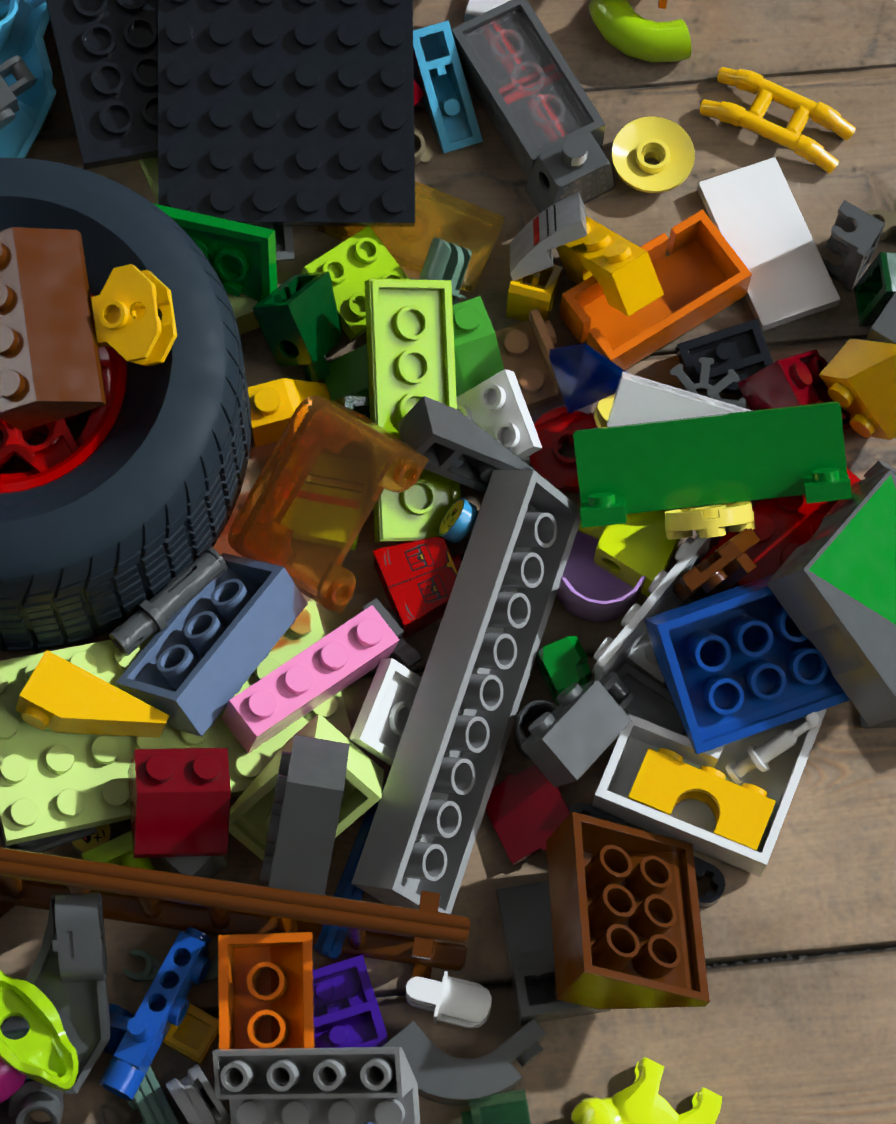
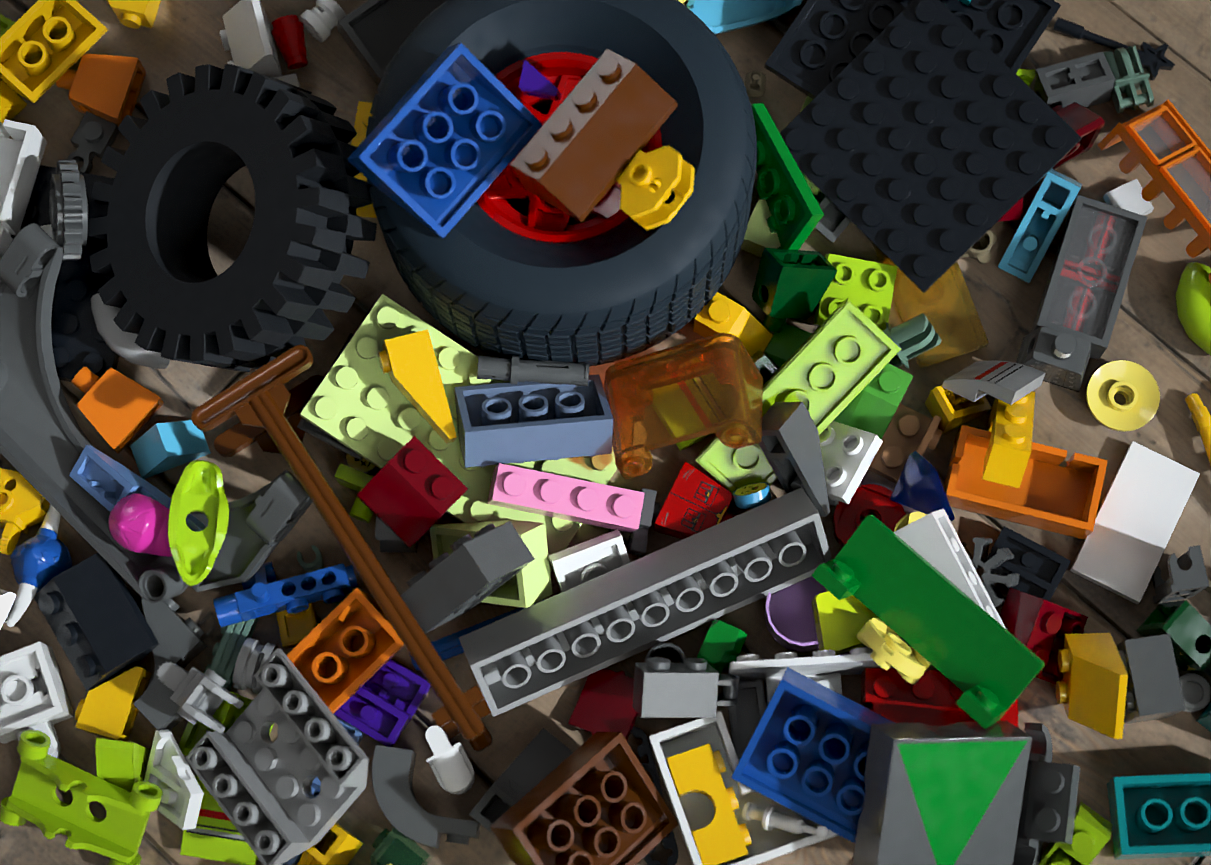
camera: 55 degrees right, 5 degrees up
reddish brown plate [672,528,760,602] -> none

